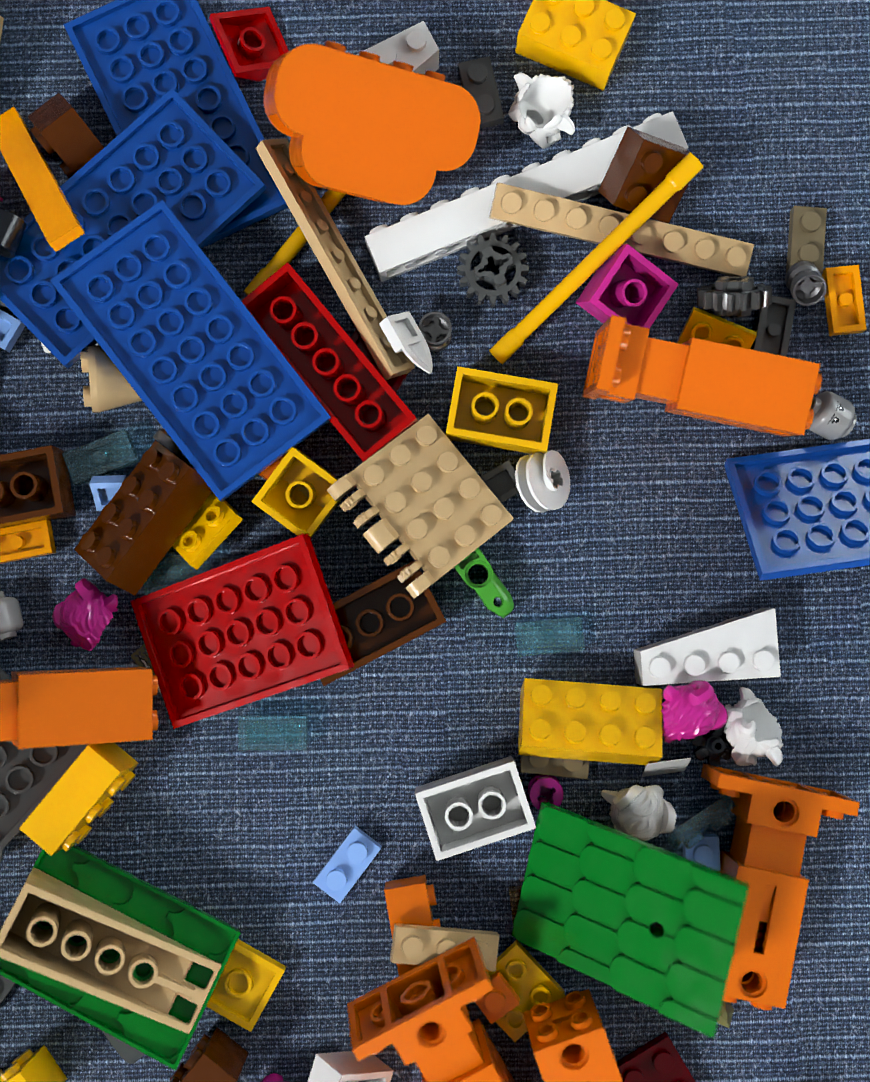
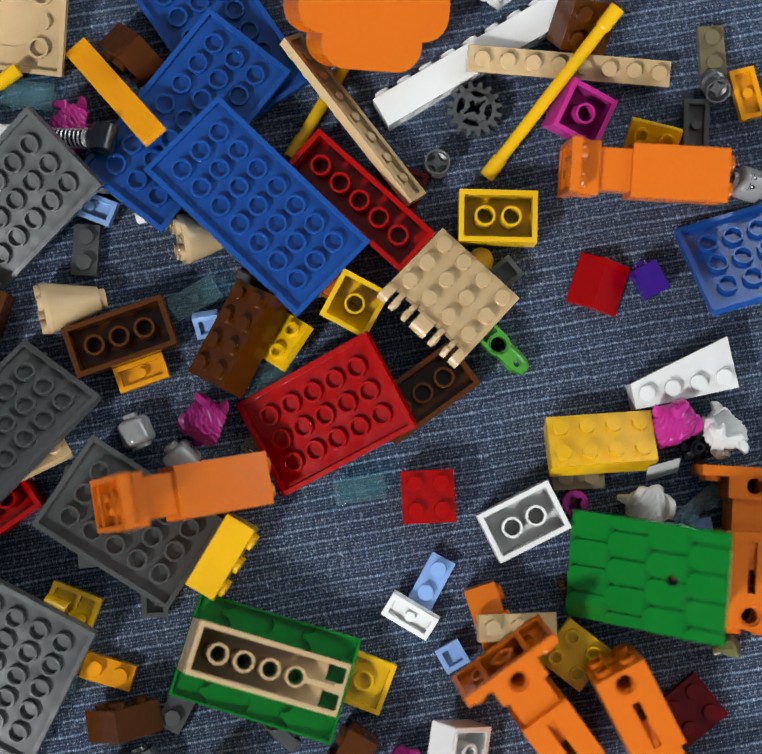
camera: 10 degrees left, 0 degrees up
white plate [379,311,433,374] -> none
orange plate [475,970,520,1024] -> none
clear light blue plate [514,616,585,657] -> none
white piece [515,450,570,513] -> none
dark grey gear [697,276,772,317] -> none
none -> light grey head [163,439,202,467]
none -> white plate [381,590,440,641]
none -> red brick [400,469,456,525]
none -> light blue plate [434,637,471,674]
none -> yellow plate [470,248,494,269]
none -> red slope [565,252,630,317]
none -> dark purple brick [628,258,671,301]

